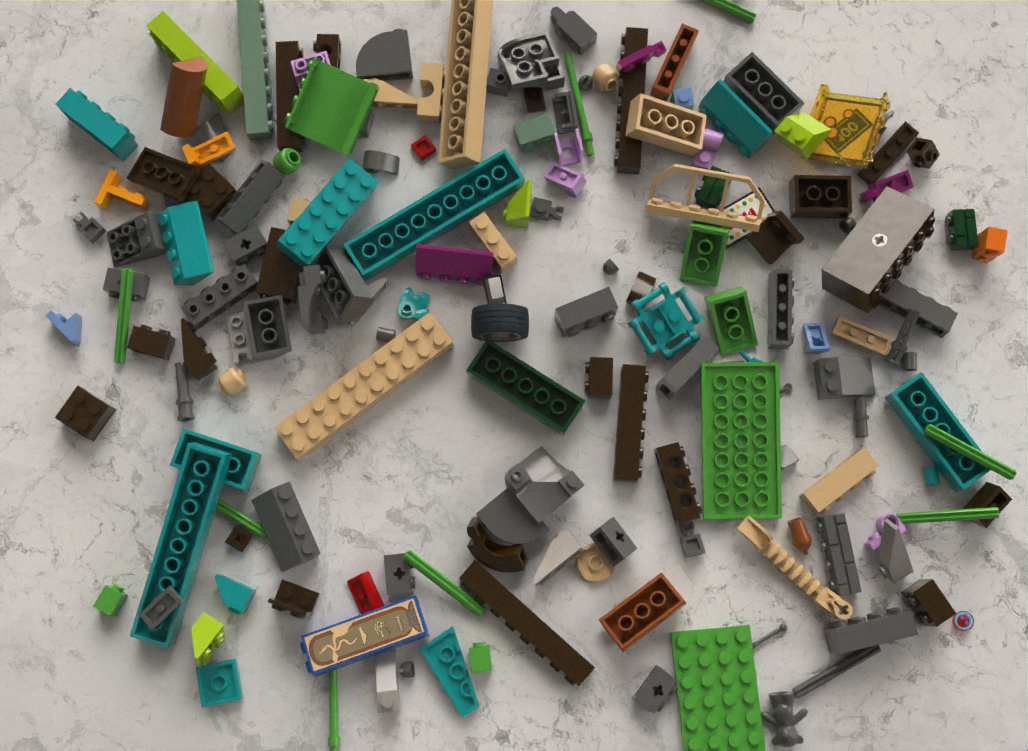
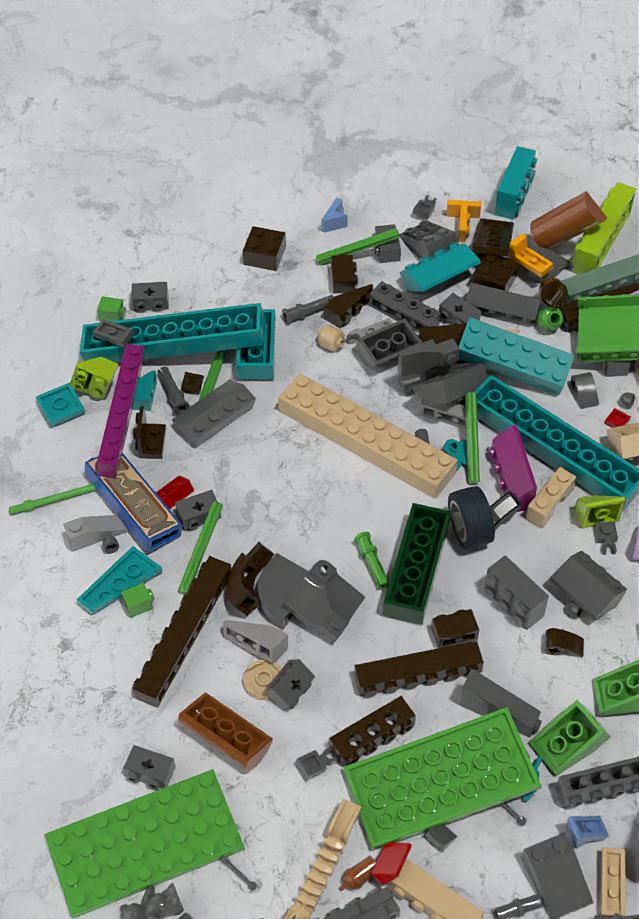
camera: 75 degrees right, 25 degrees down
teal brick [627,282,704,360] -> none
none -> magenta brick [97,344,145,479]
none -> dark grey brick [131,282,169,311]
none -> dark grey pin [158,366,190,415]
none -> bright green pin [354,531,389,590]
none -> red slope [372,842,412,885]
none -> bright green axle [465,392,480,484]
none -> dark brown piece [539,278,568,309]
none -> dark grey slope [549,550,627,620]
none -> dark grey hinge [620,392,635,408]

